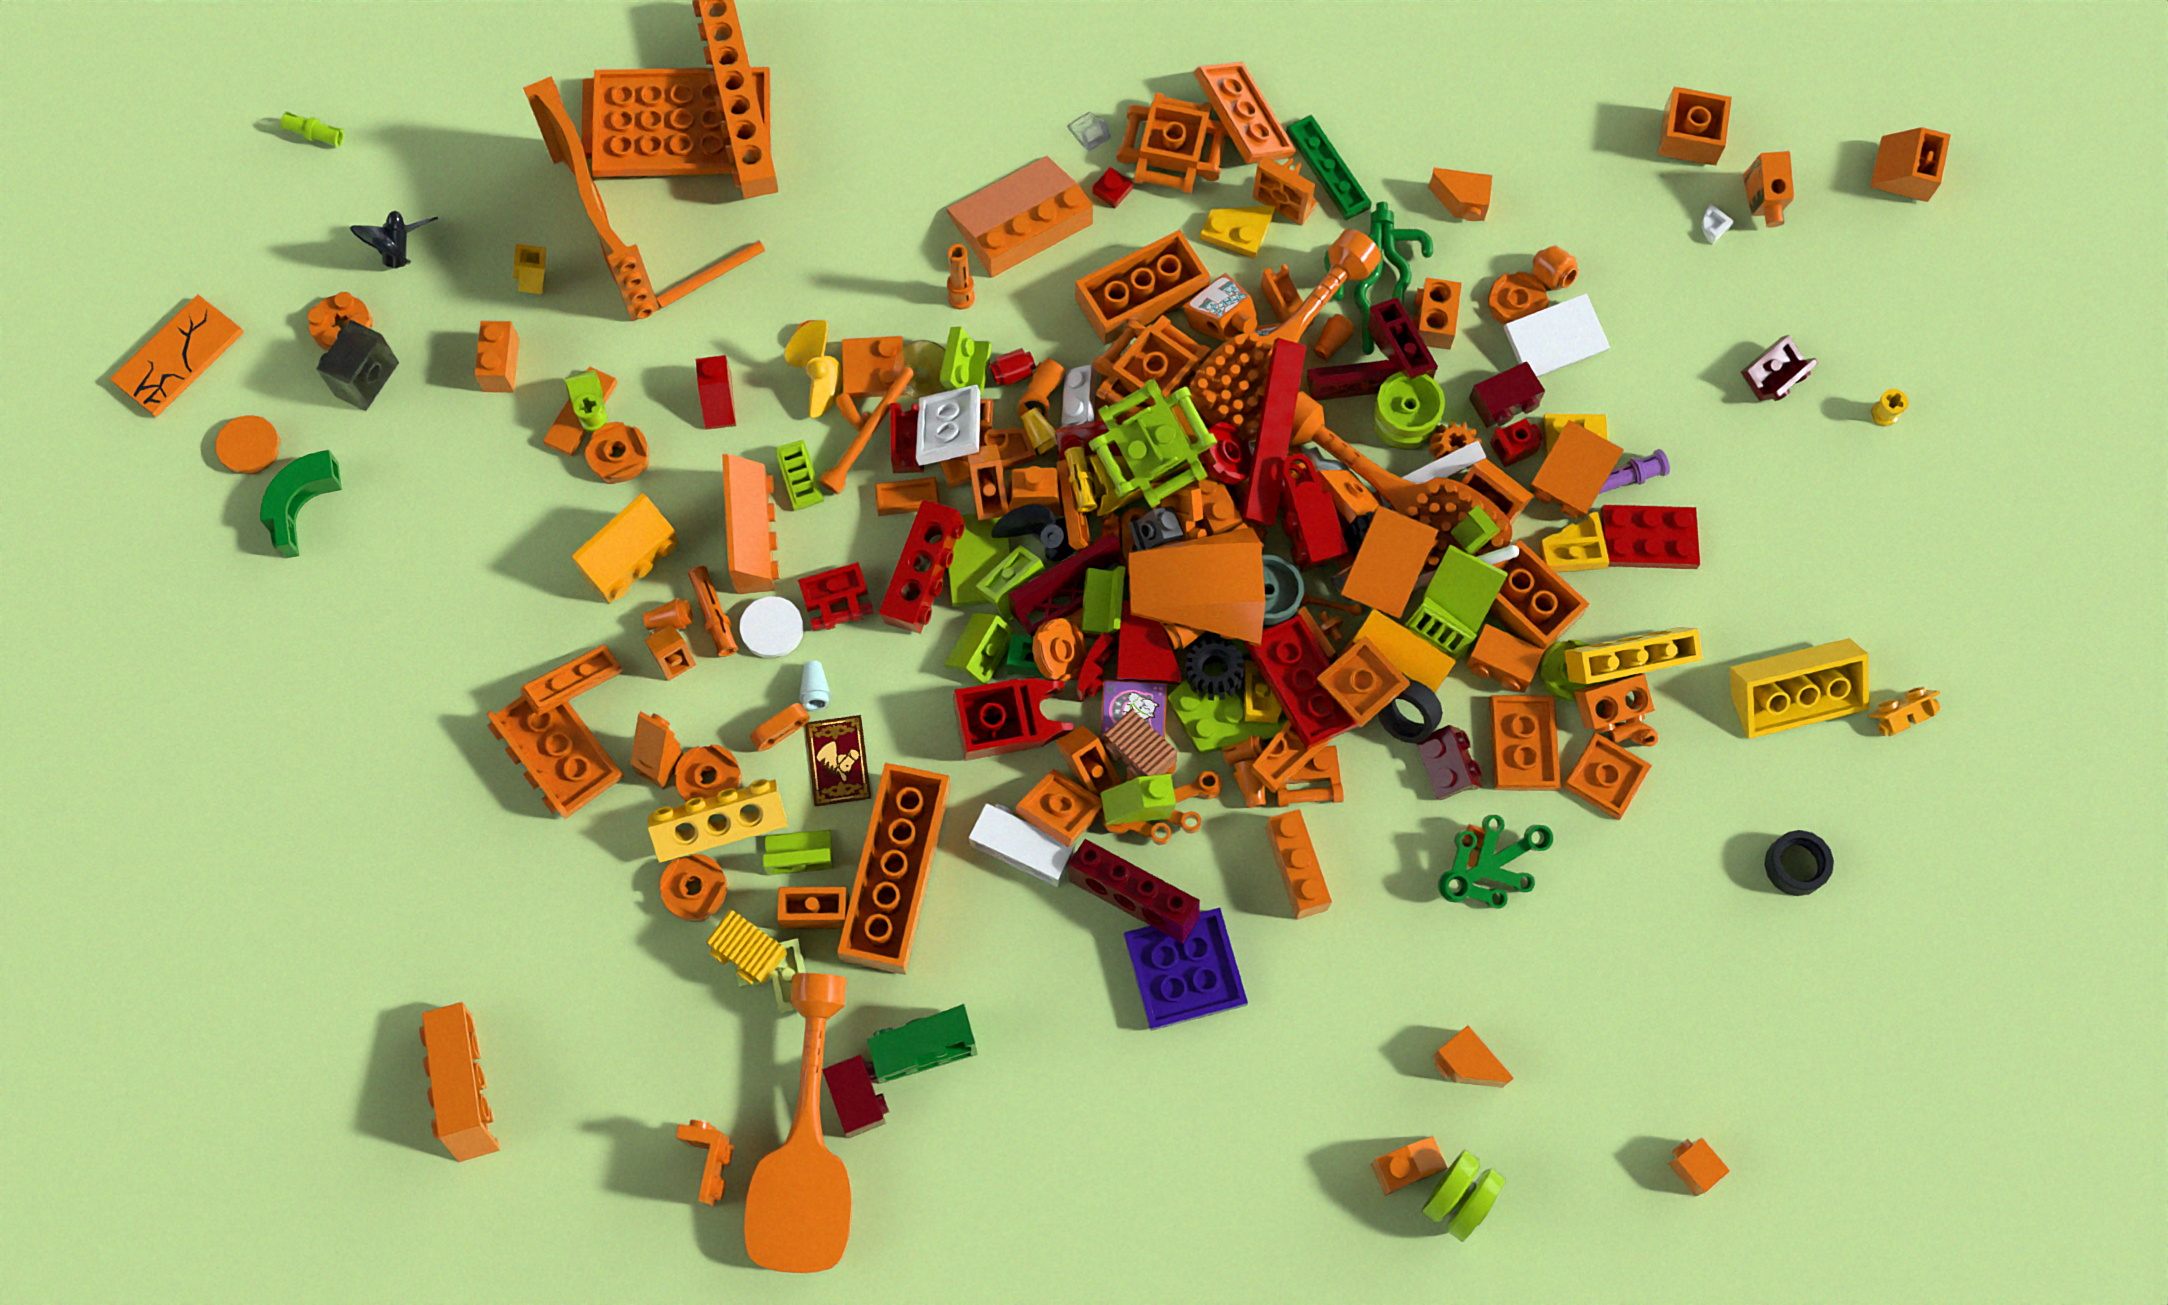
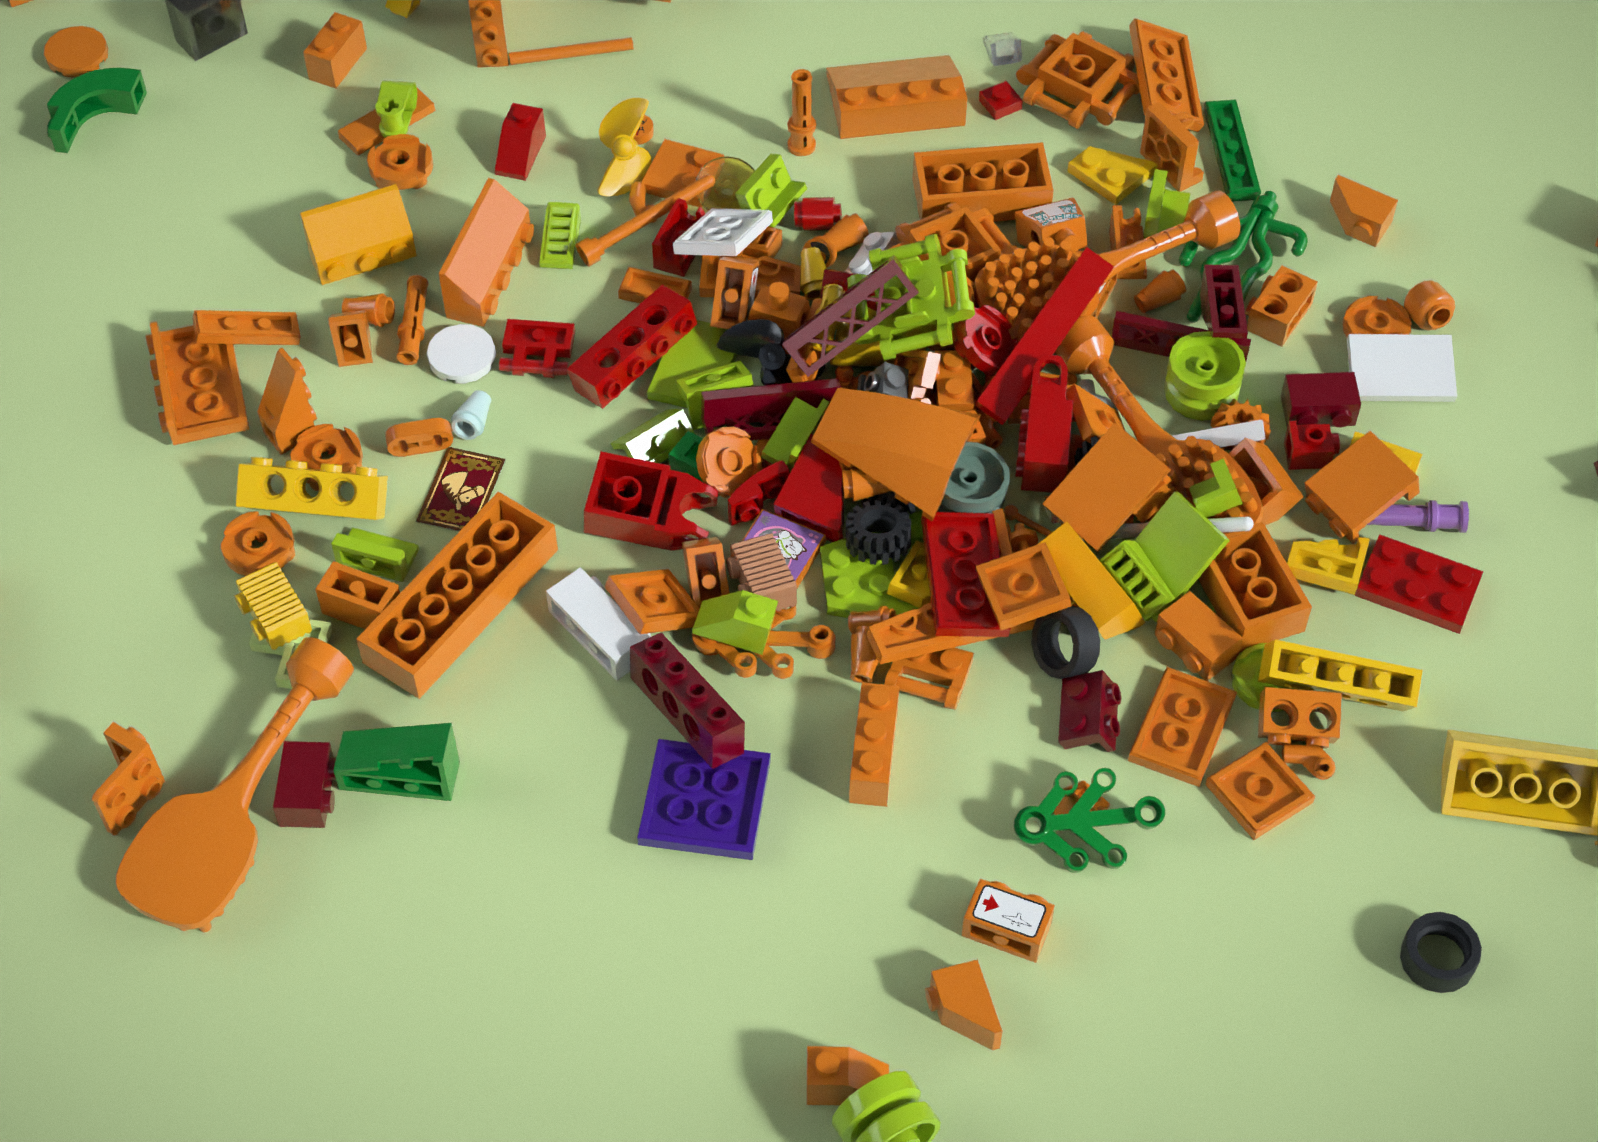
camera: 25 degrees right, 15 degrees down
none -> dark red fence [782,255,919,377]
none -> brick [962,879,1055,963]
none -> lime panel [1143,169,1191,238]

